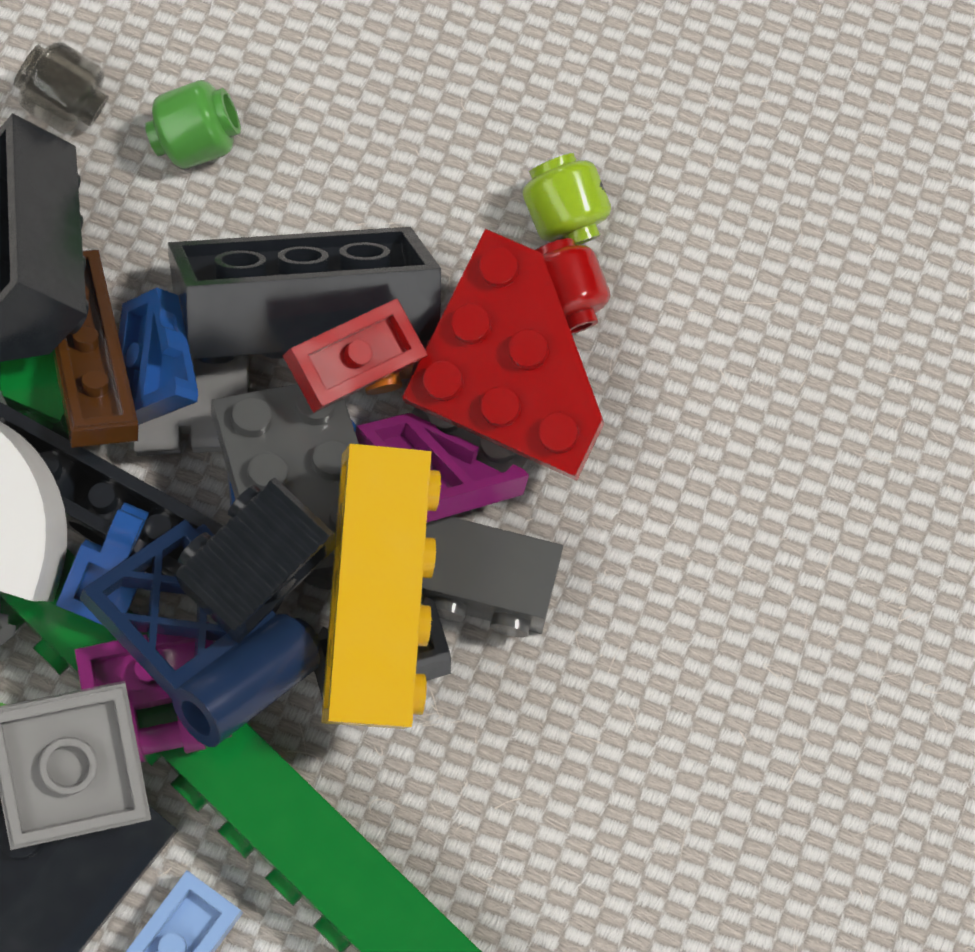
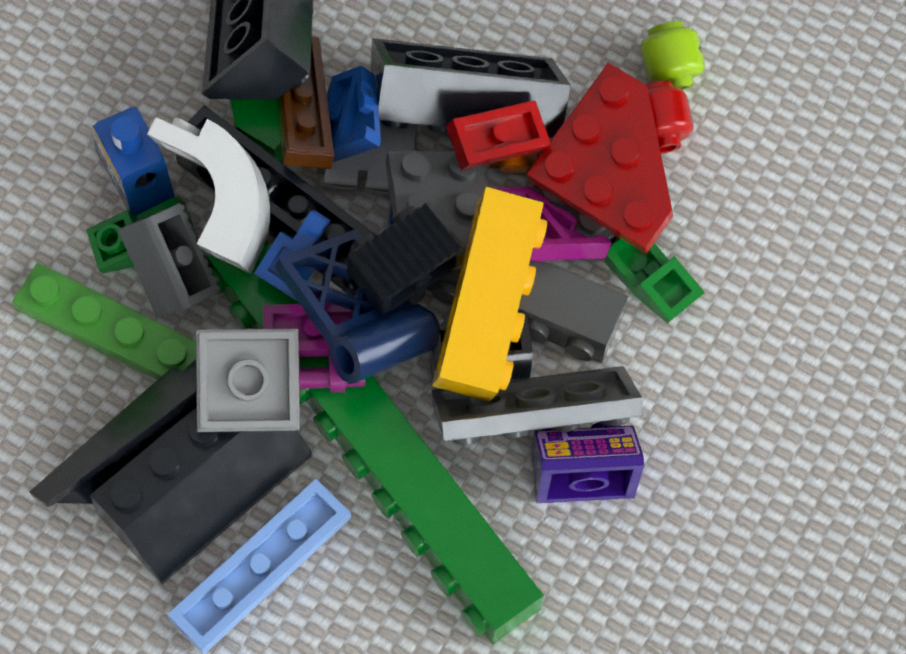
camera: 10 degrees right, 5 degrees down
none -> dark grey plate [431,366,643,444]
none -> dark purple slope [531,422,645,503]
none -> green slope [602,238,705,324]

